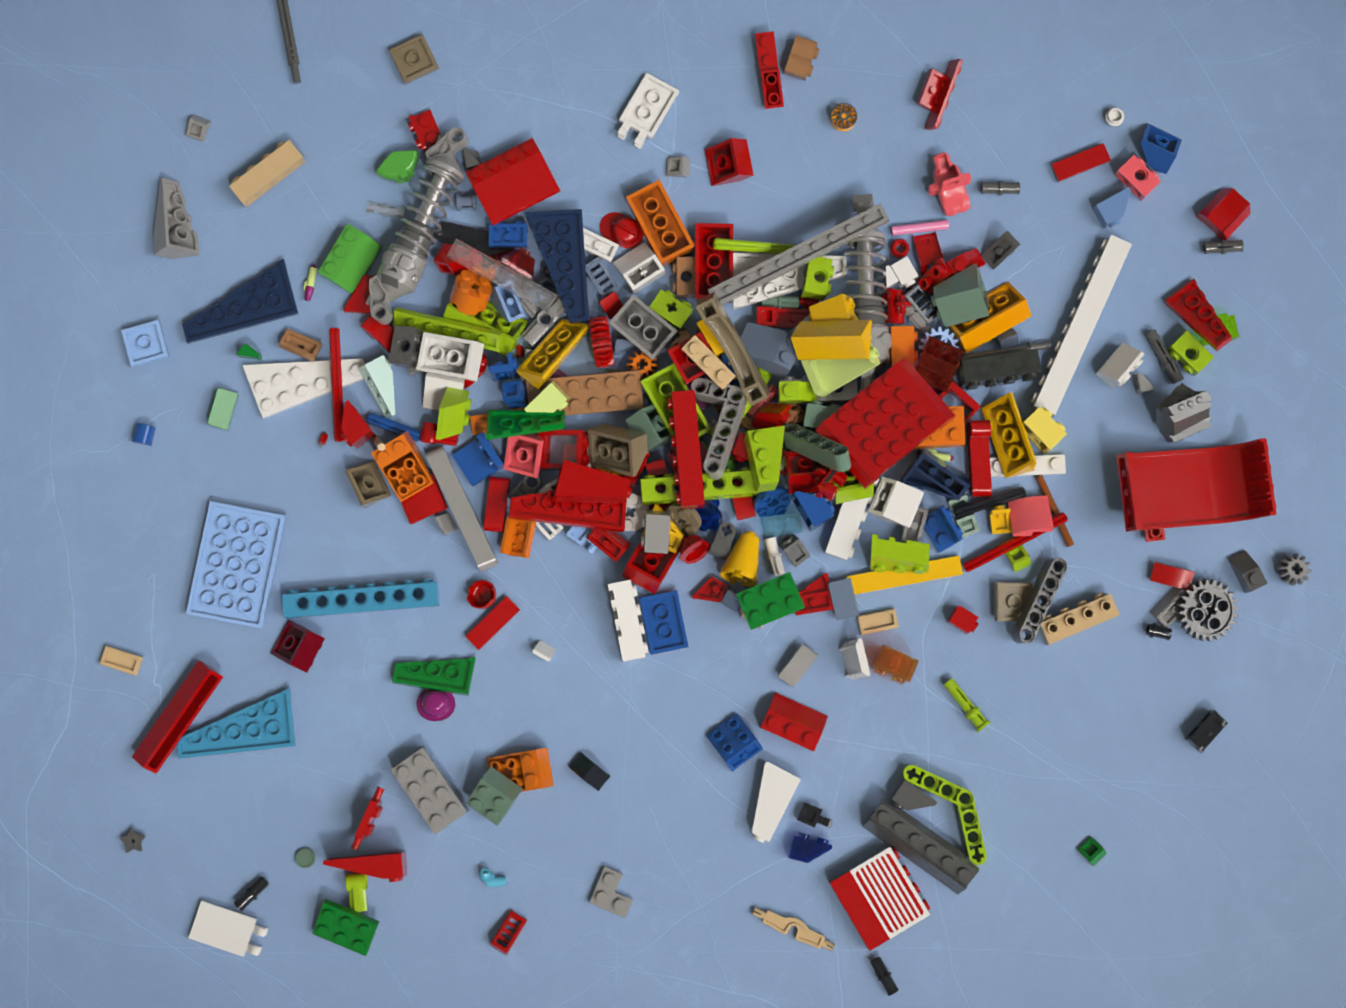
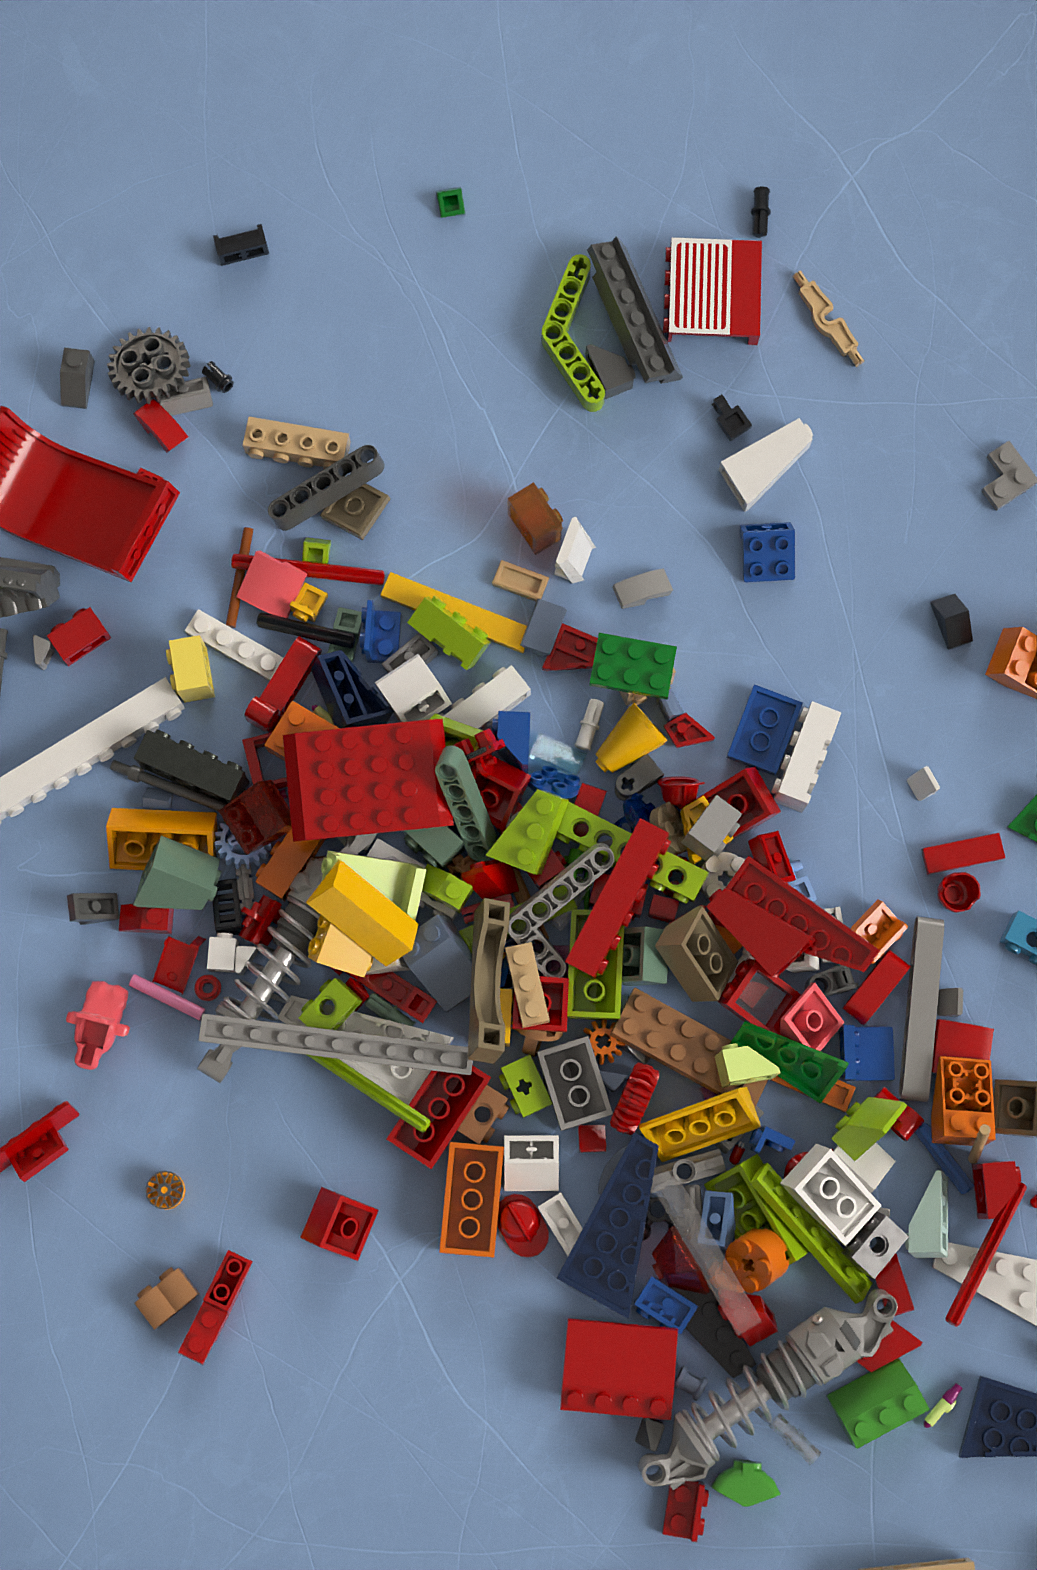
camera: 145 degrees left, 5 degrees down
medium nougat piece [279,328,322,362] -> none
blue brick [502,380,528,409] -> none
sand blue slope [586,257,620,299] -> none
white tile [617,73,679,149] -> none
light grey slope [666,156,690,178] -> none
red slope [760,692,828,752] -> none
dark grey bracket [778,534,810,567] -> none
clear blue slope [788,832,832,863] -> none
red hips [918,258,954,295] -> none
lime pin [943,678,991,733] -> none
red brick [947,605,979,634] -> none
dark grey pin [980,180,1020,196] -> none
yellow slope [981,392,1037,478] -> none
white slope [1096,343,1144,388] -> none
light grey gear [1278,553,1312,586] -> none
none -> red brick [47,607,112,666]

